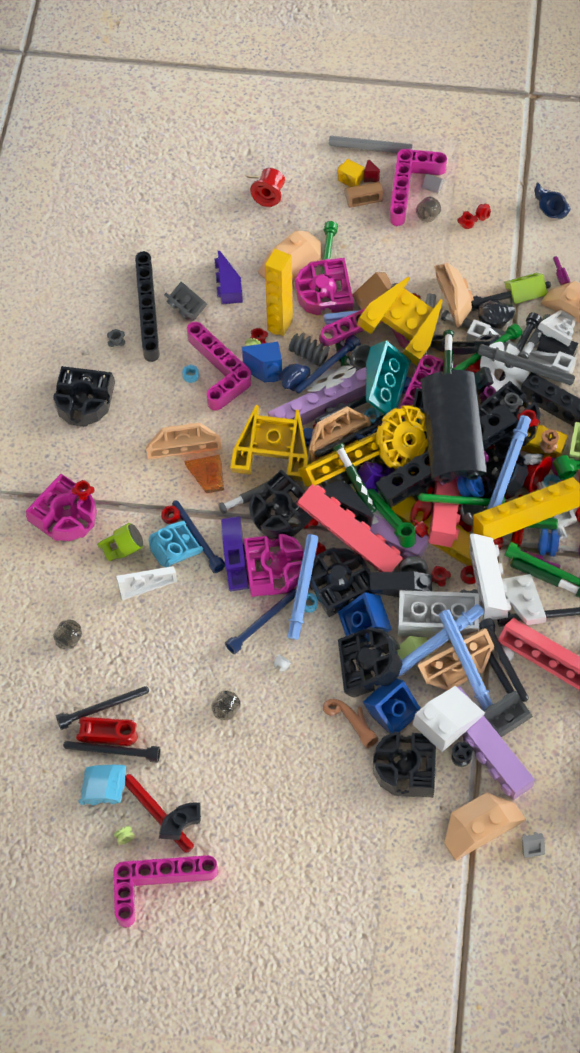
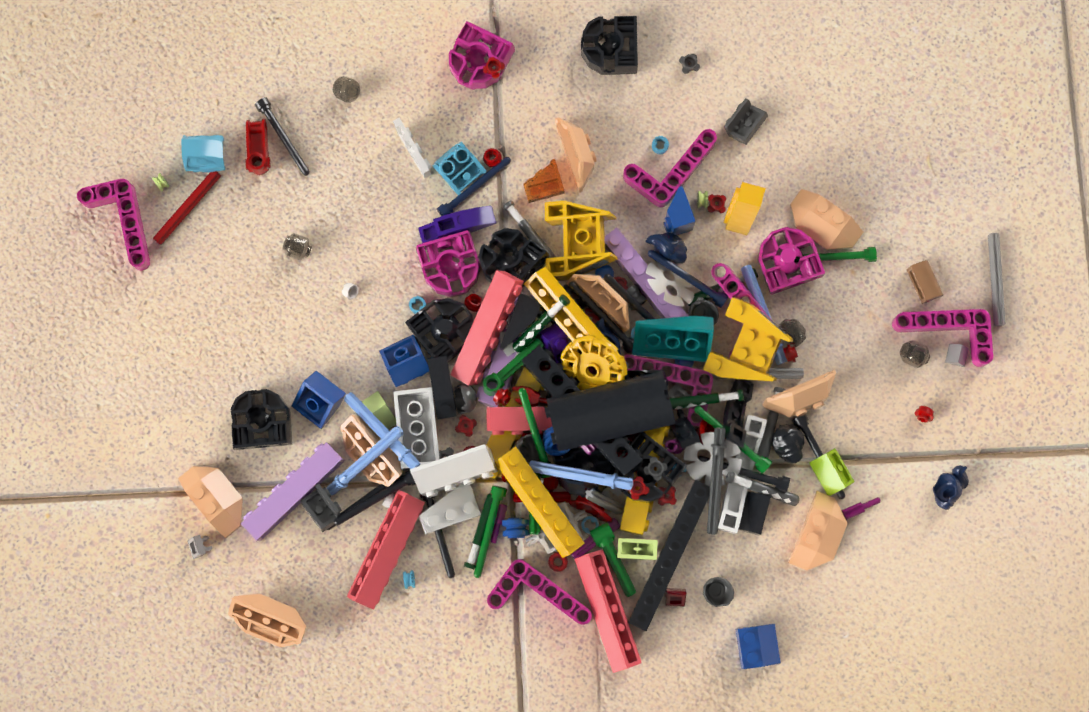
camera: 85 degrees right, 20 degrees up
black piece [63,741,161,763] -> none
lime piece [97,523,143,561] -> none
black beam [135,251,160,362] -> none
black tile [159,802,201,840] -> none
dark purple slope [214,251,243,304] -> none
dark blue piece [225,589,297,654] -> none
red piece [250,168,285,207] -> none
light blue axle [288,534,318,640] -> none
dark grey piece [289,333,330,367] -> none
nougat plant [323,699,379,749] -> none
yellow brick [337,158,365,187] -> none
black connector [338,627,402,698] -> none
medium nougat brick [352,272,391,309] -> none
dark red slope [364,160,380,182] -> none
white slope [413,686,485,752] -> none
black wheel [451,742,473,767] -> none
red plate [457,211,478,229] -> none
white wing [538,310,576,346] -> none
nougat bush [540,429,559,454] -> none

